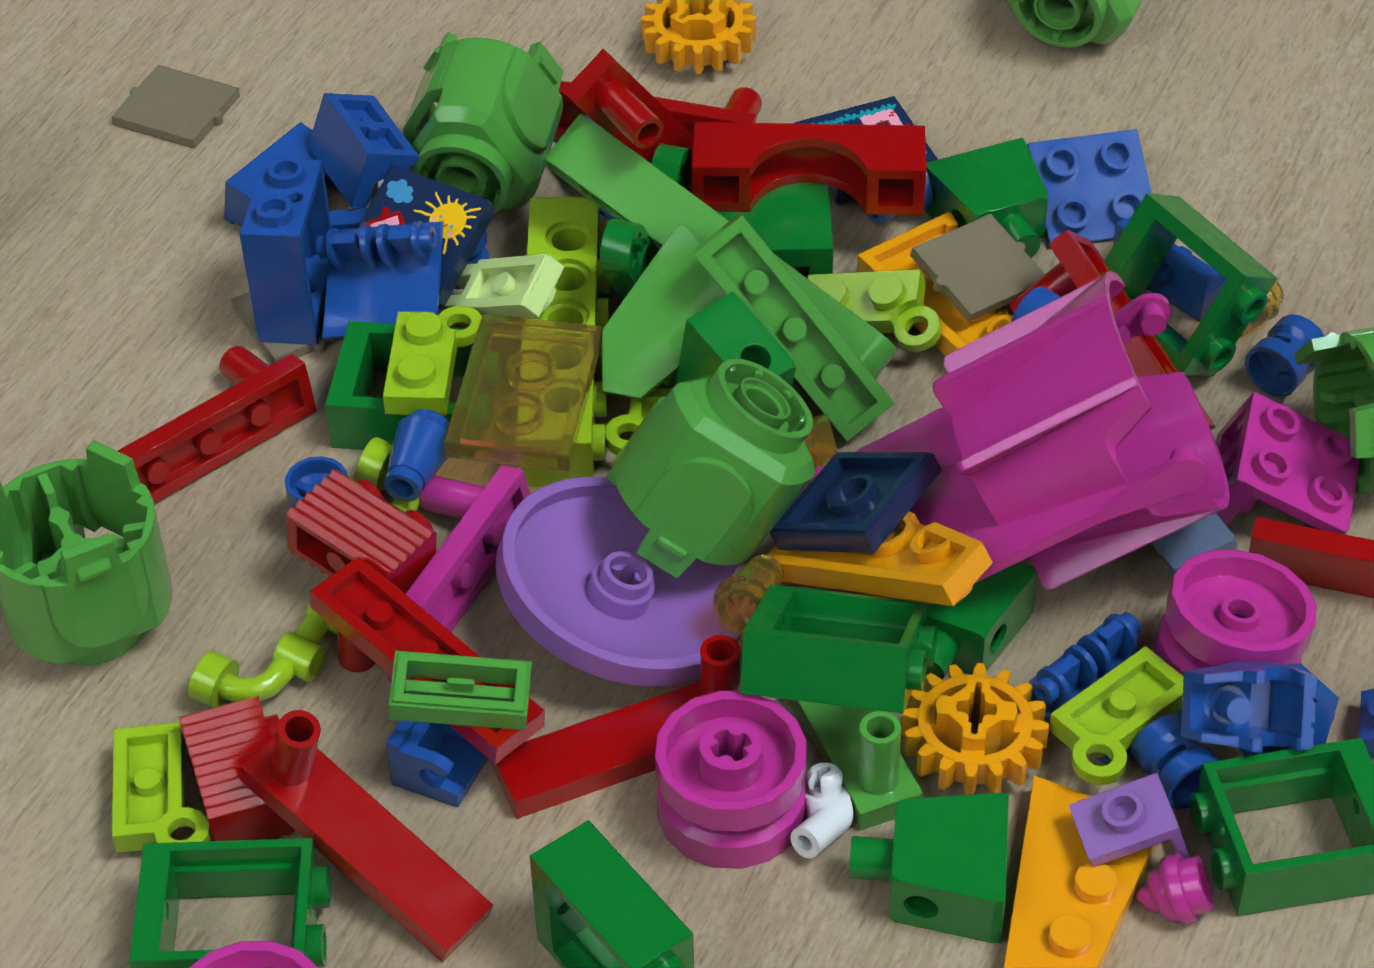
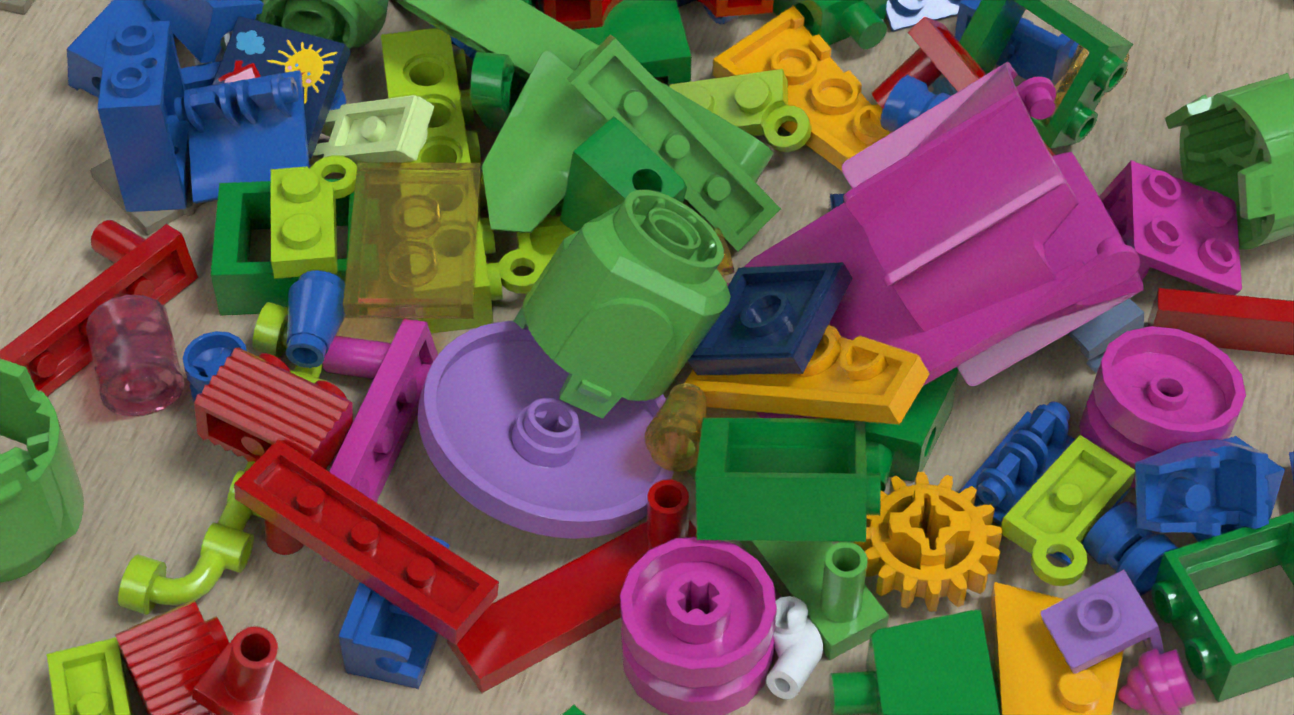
camera: 10 degrees left, 5 degrees up
bright green tile [388,651,532,730] -> none
dark tan piece [910,214,1045,322] -> none
blue wheel [1244,314,1325,397] -> none
none -> clear pink wheel [86,295,185,416]

